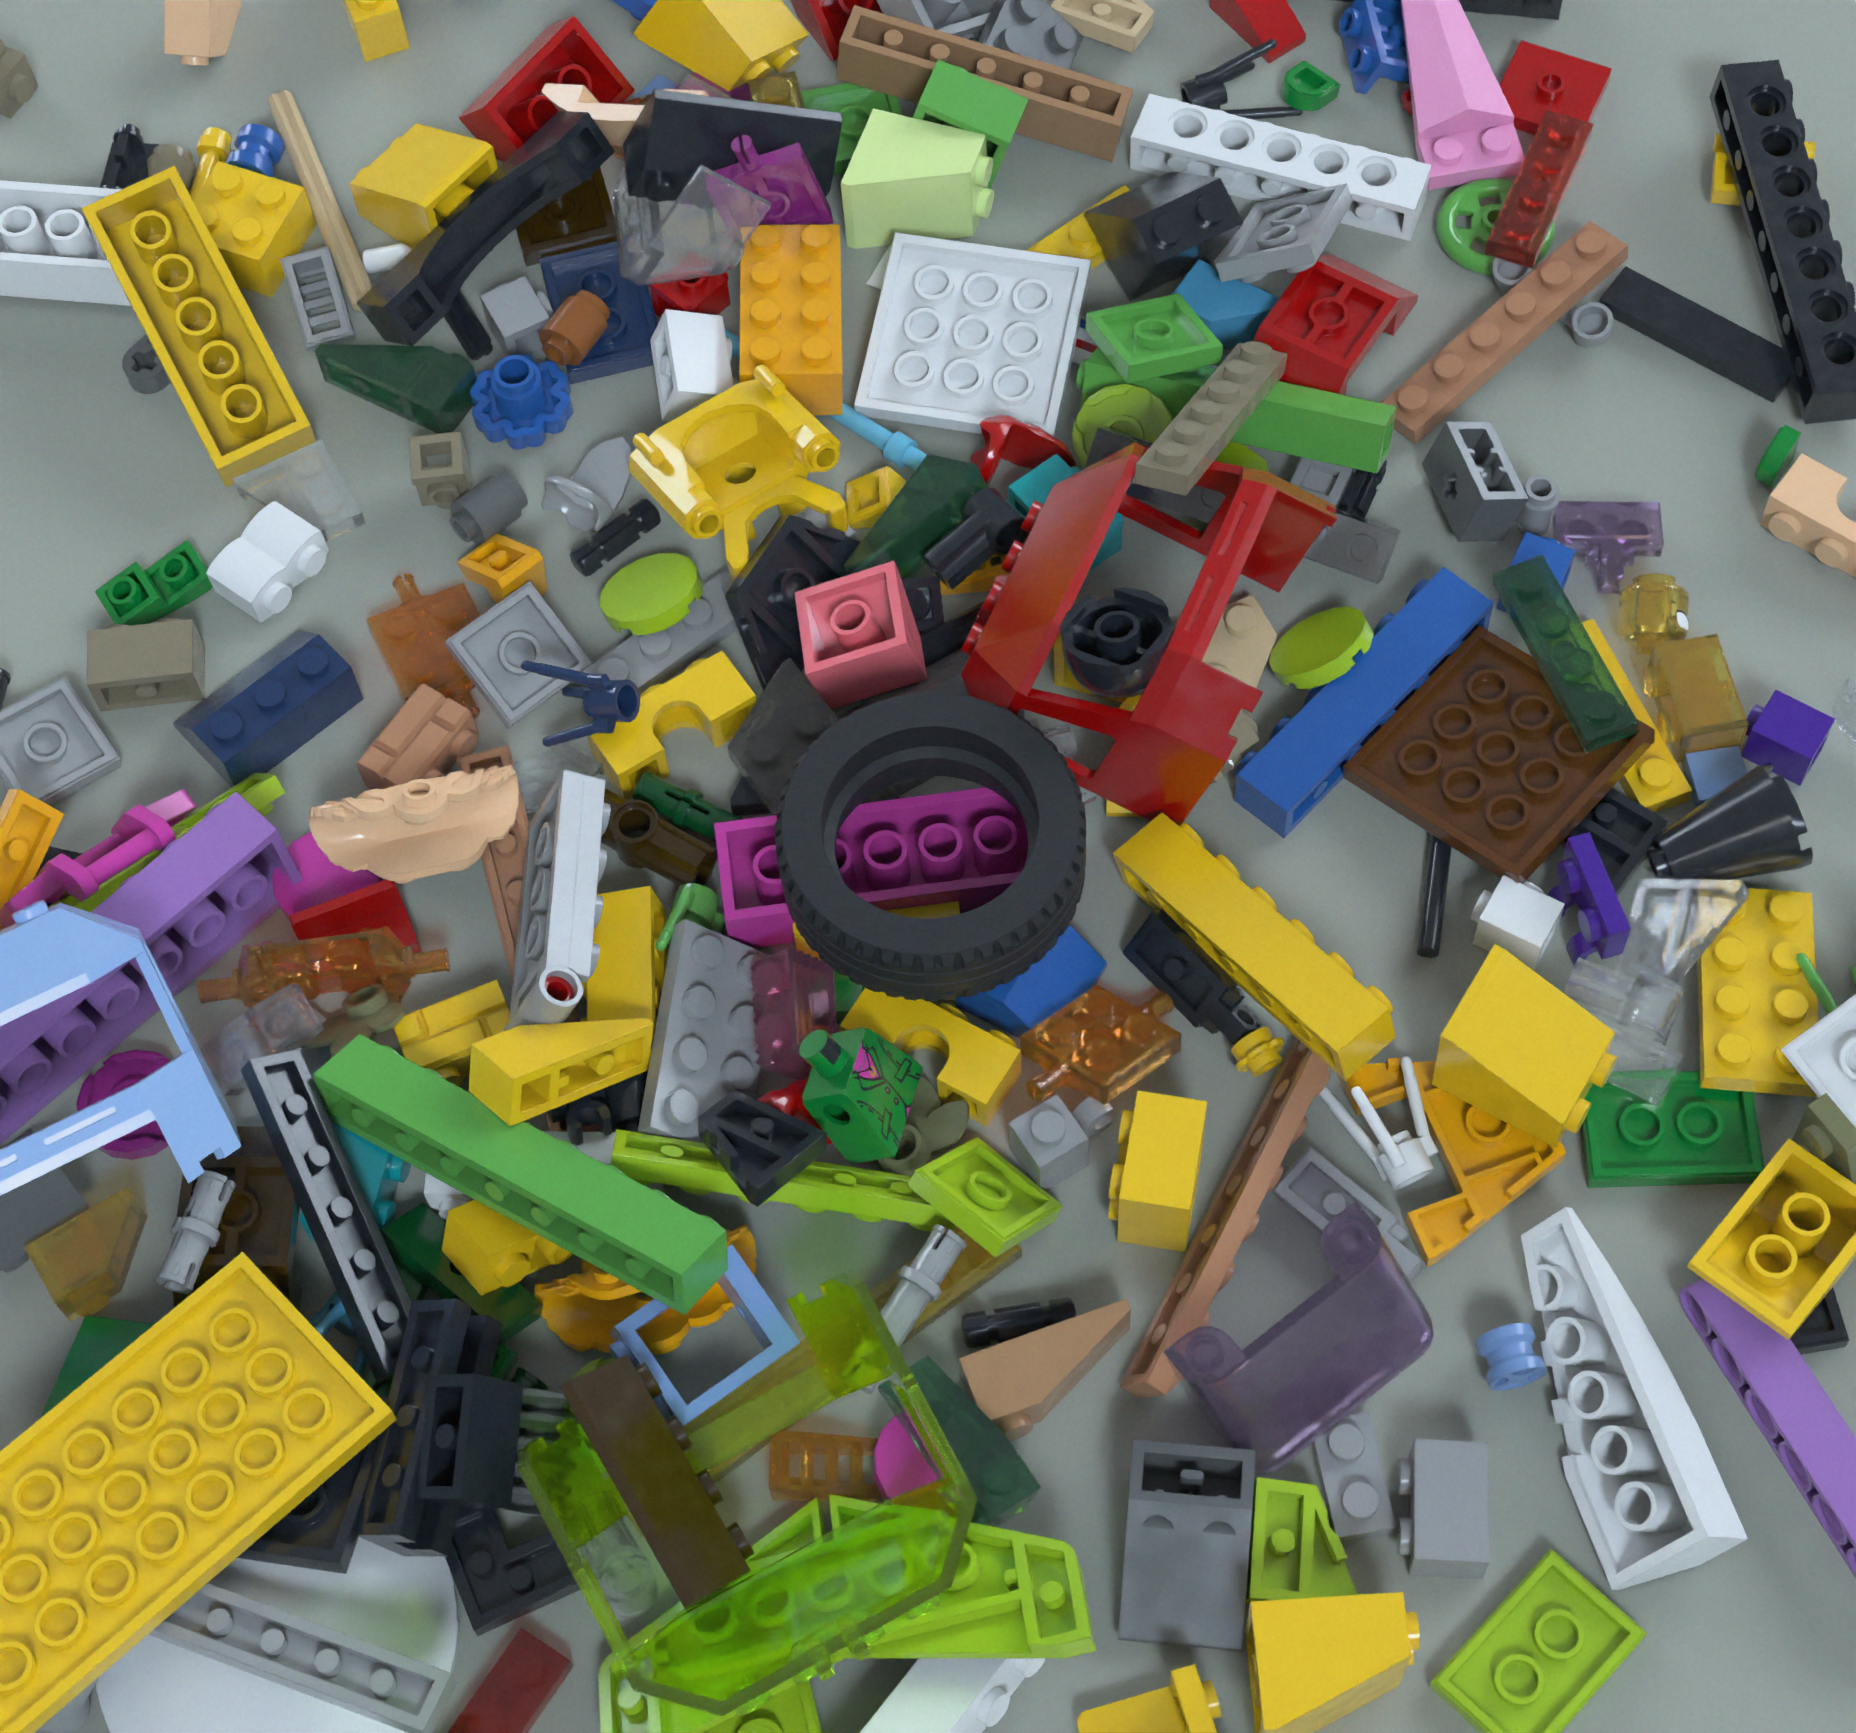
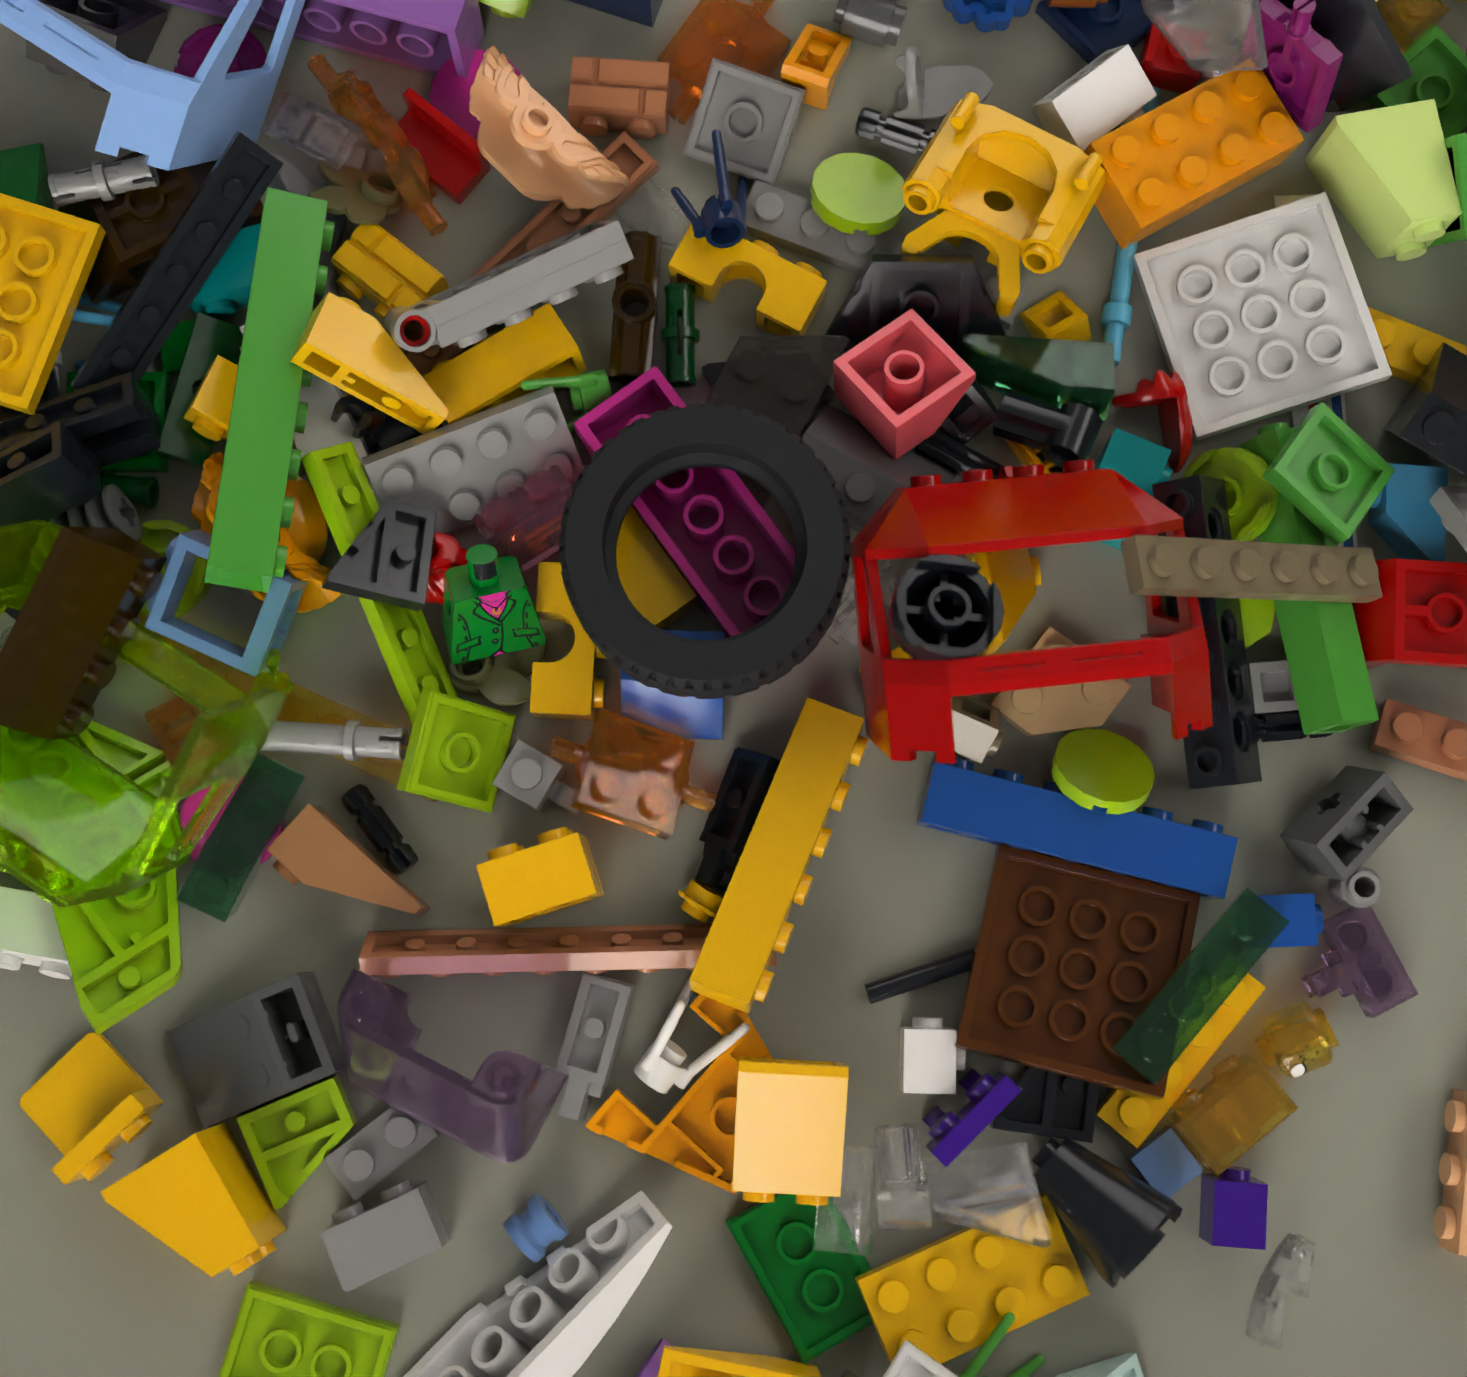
camera: 60 degrees right, 20 degrees up
clear yellow slope [24,1187,147,1322] -> none

